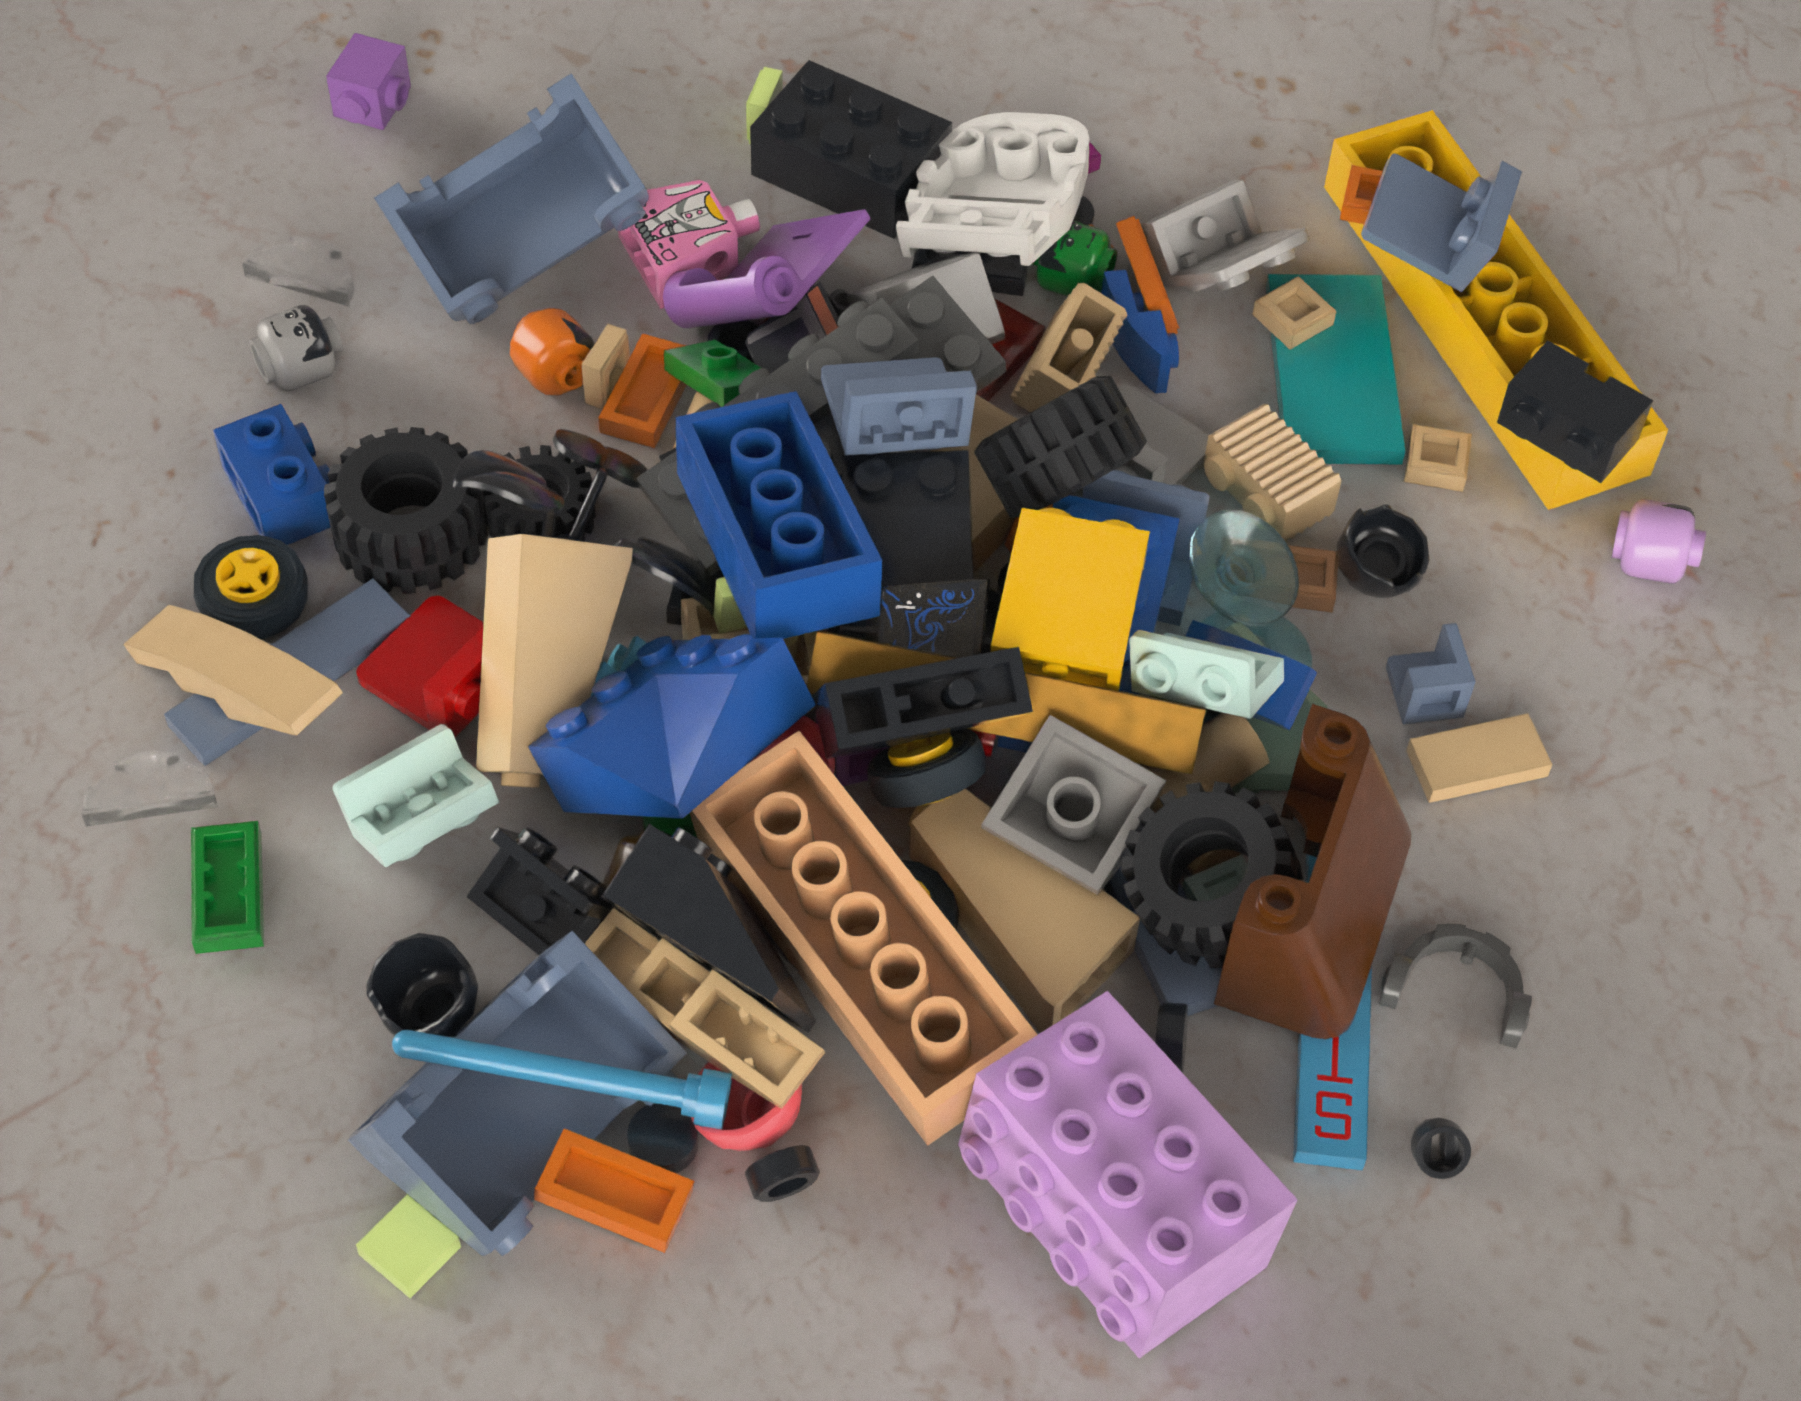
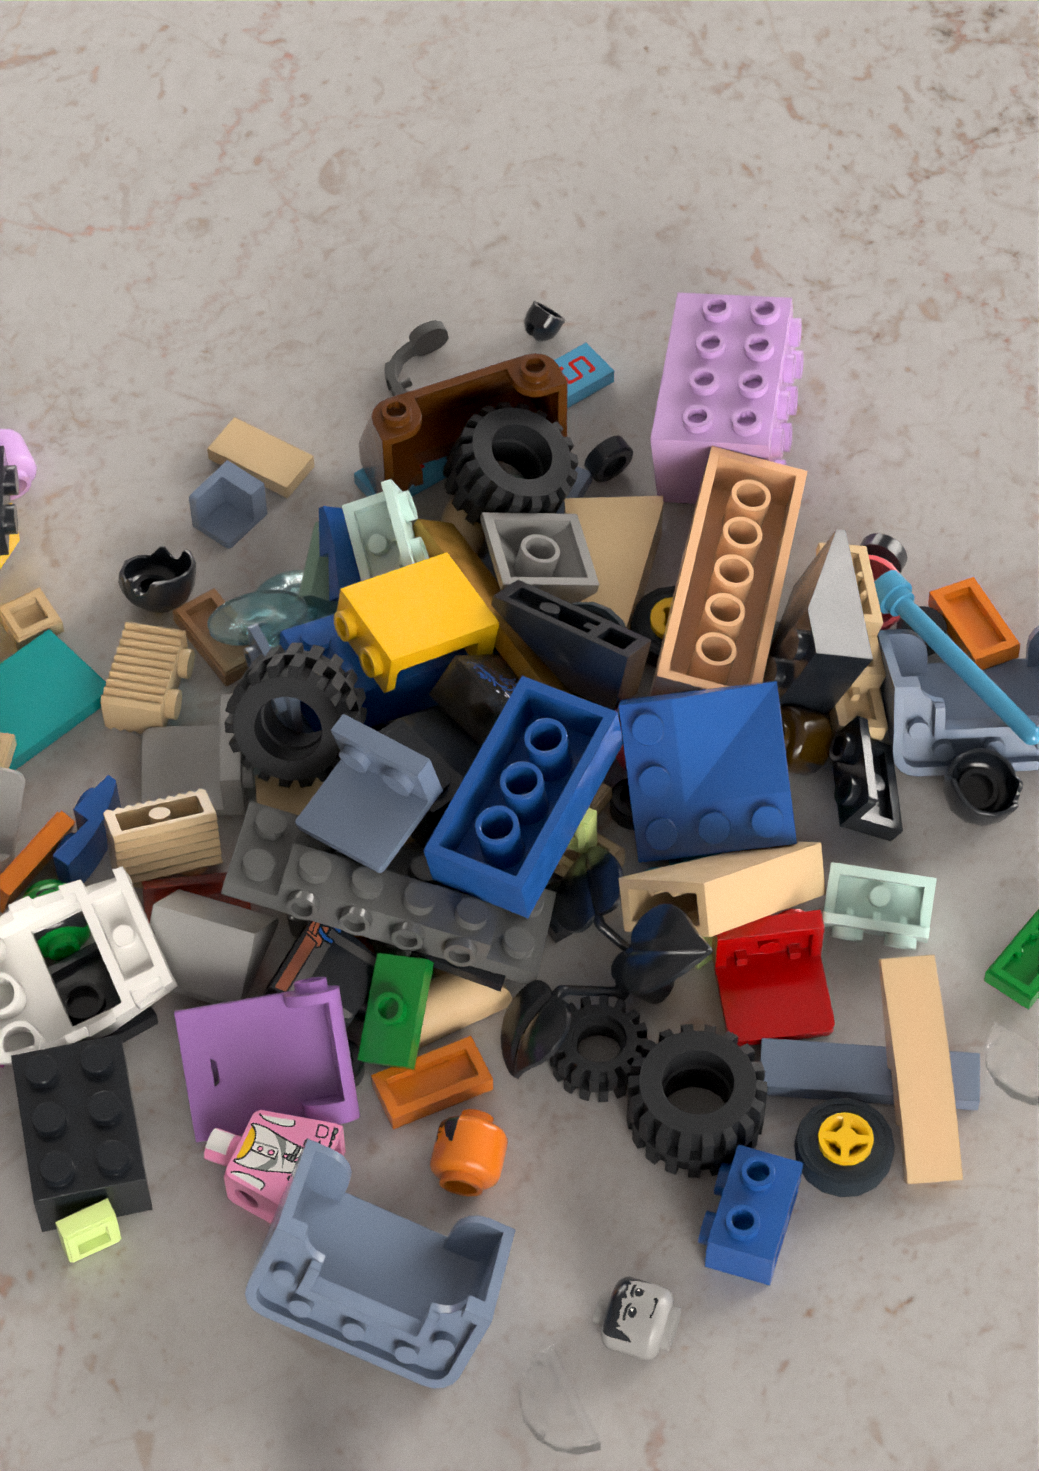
camera: 130 degrees left, 0 degrees up
tan tile [581,324,630,409] -> none

